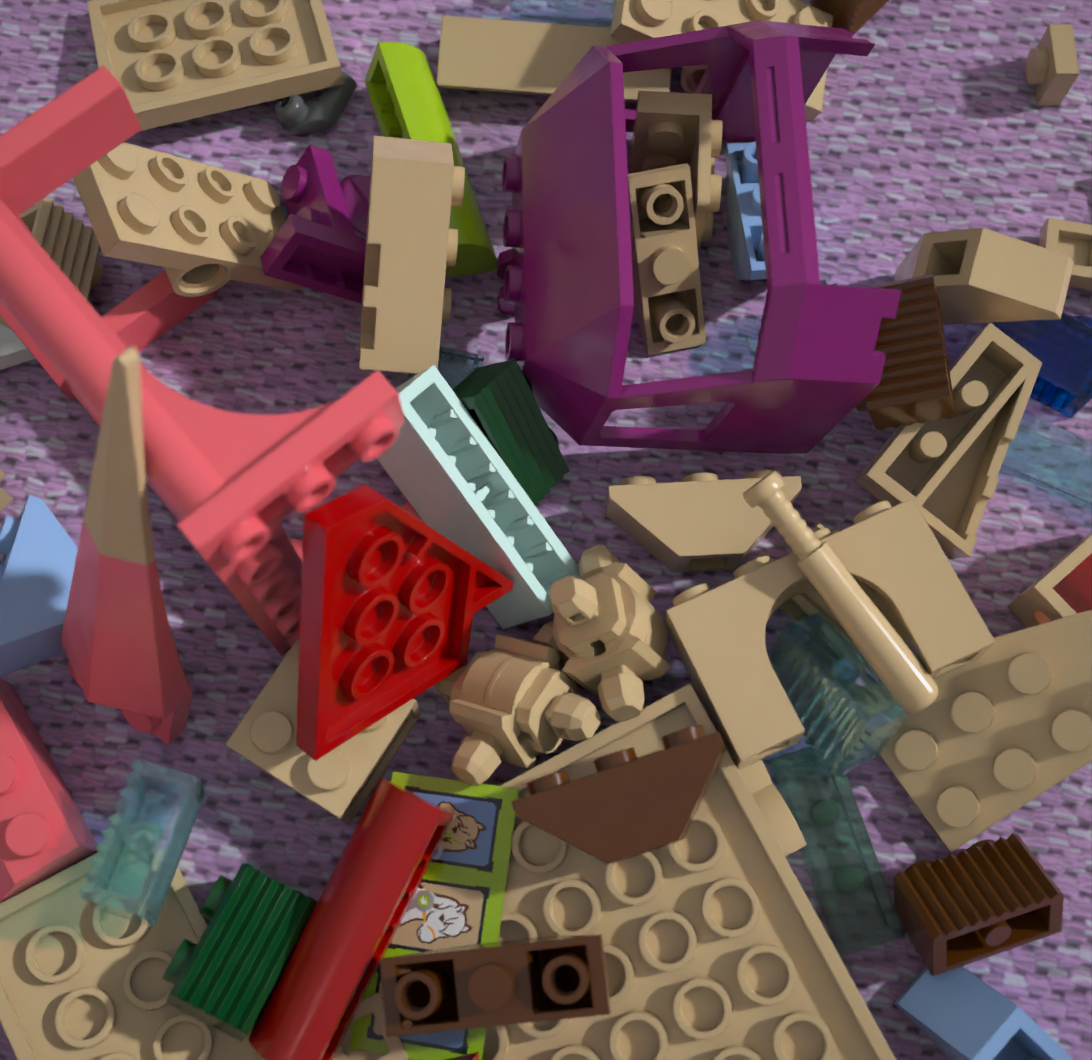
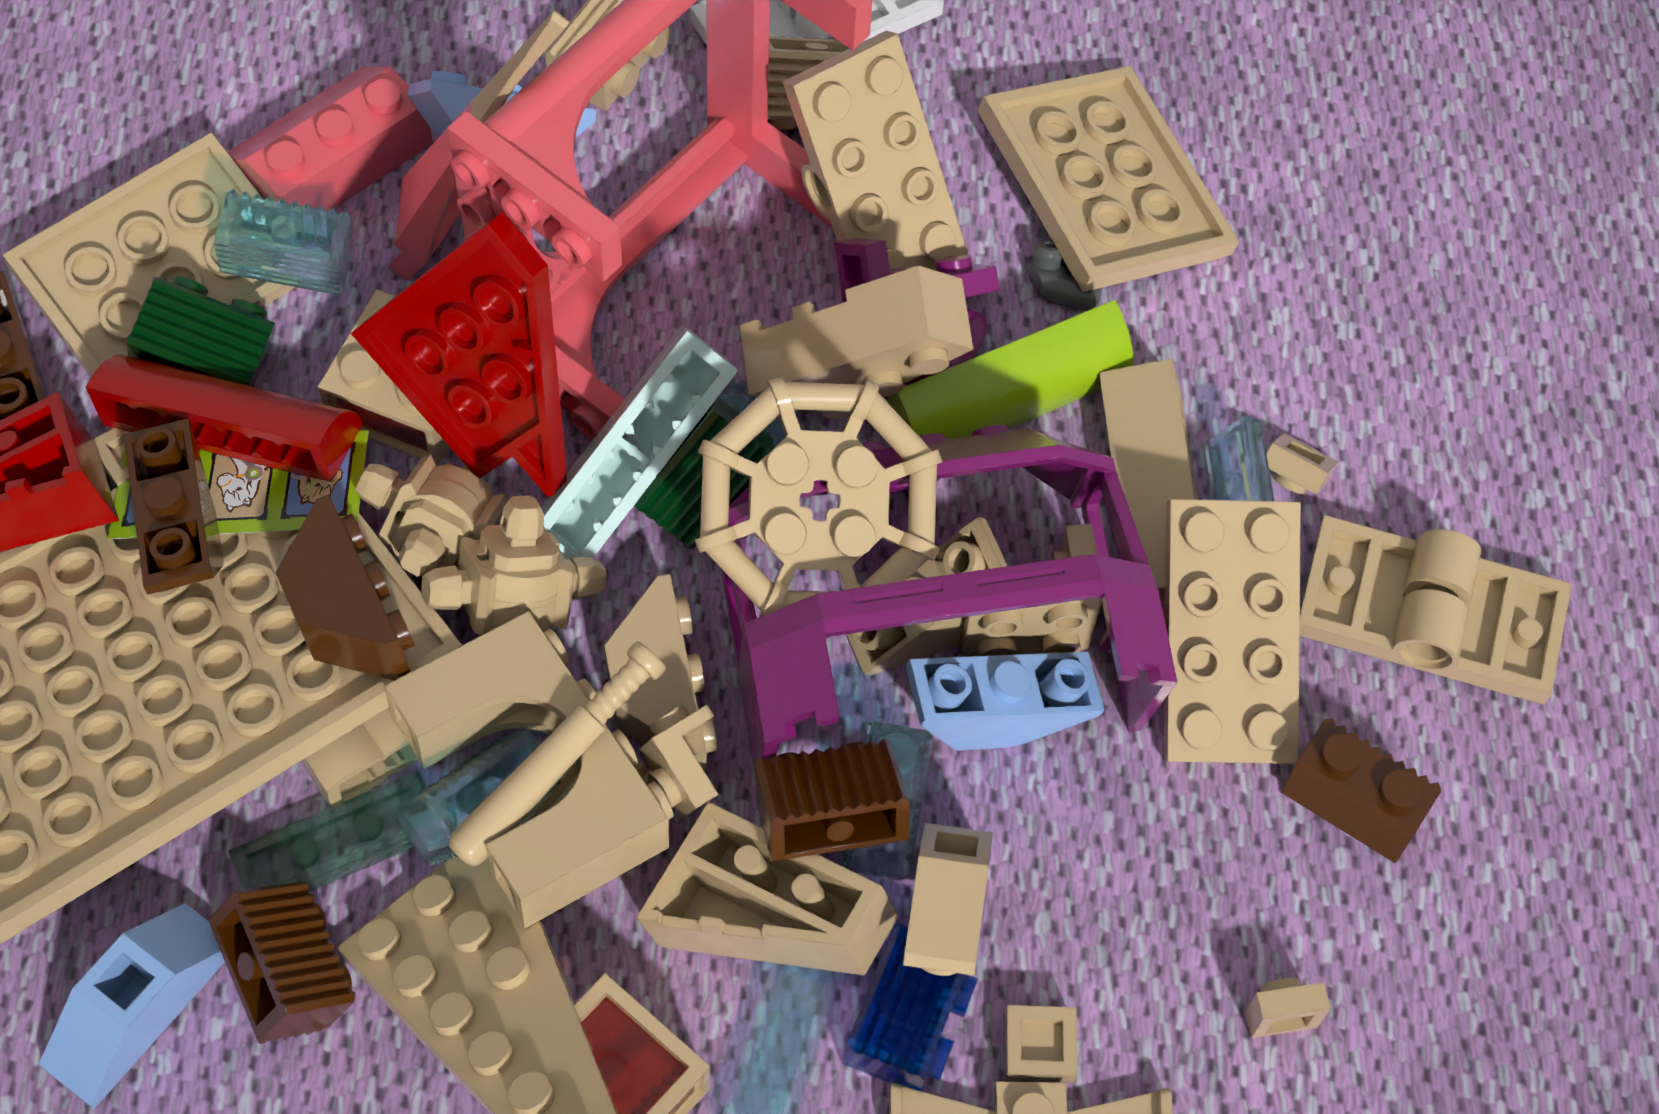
camera: 80 degrees right, 10 degrees down
none -> tan bracket [639,704,719,819]
none -> tan plate [695,376,943,617]

